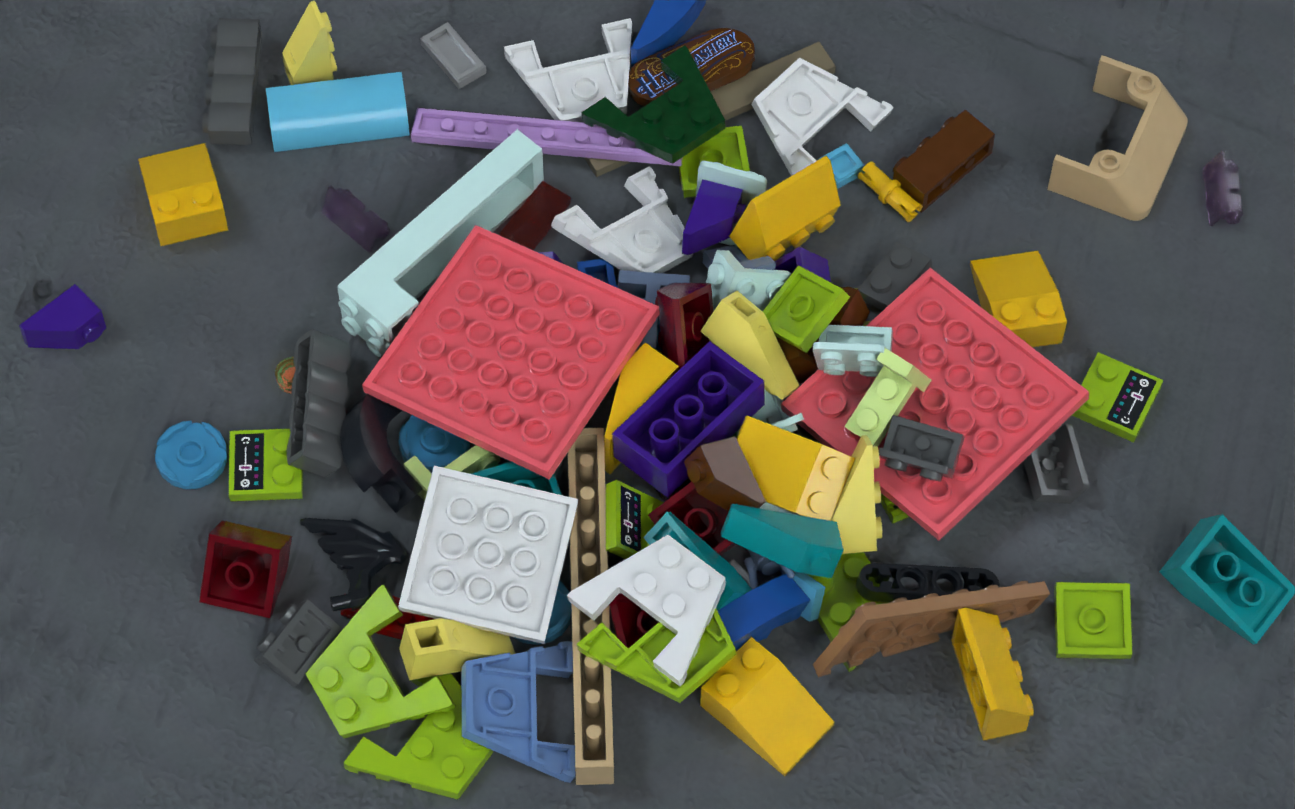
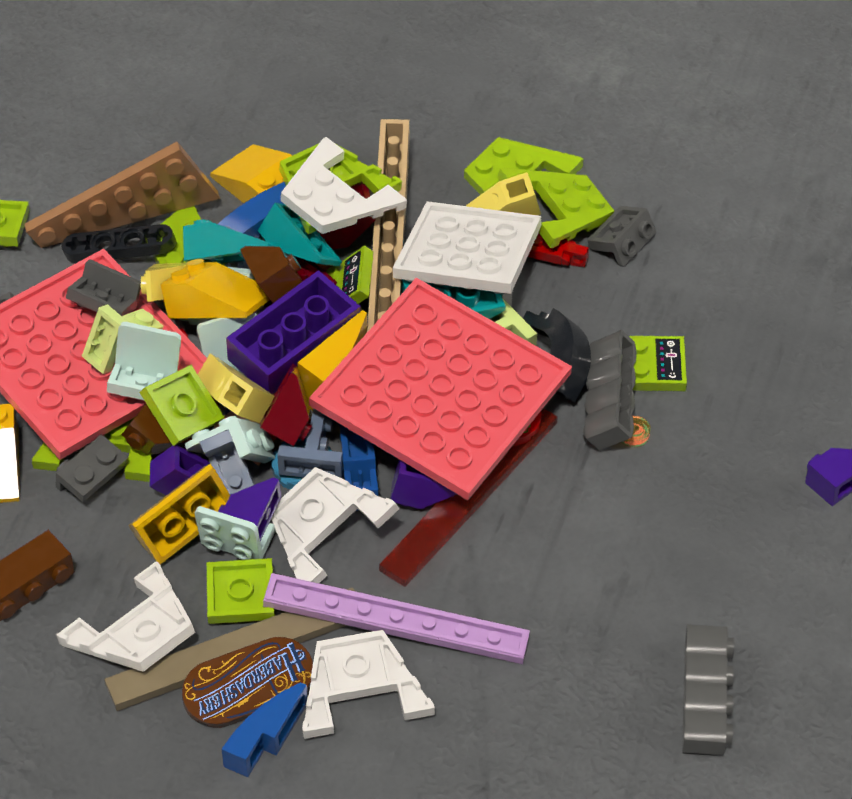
camera: 175 degrees left, 10 degrees down
yellow slope [138,143,228,246] -> none
dark azure tile [155,421,228,489] -> none
dark red slope [199,520,292,618] -> none
medium azure brick [266,72,410,152] -> none
light yellow slope [282,0,337,85] -> none
black animal [300,518,407,612] -> none
clear purple hinge [321,186,390,253] -> none
light aqua brick [337,129,544,357] -> none
light grey tile [420,22,487,89] -> none
medium blue wing [461,641,575,783] -> none
dark green wing [581,45,726,164] -> none
medium azure tile [819,143,865,189] -> none
yellow pin [858,161,923,222] -> none
yellow slope [951,608,1034,741] -> none

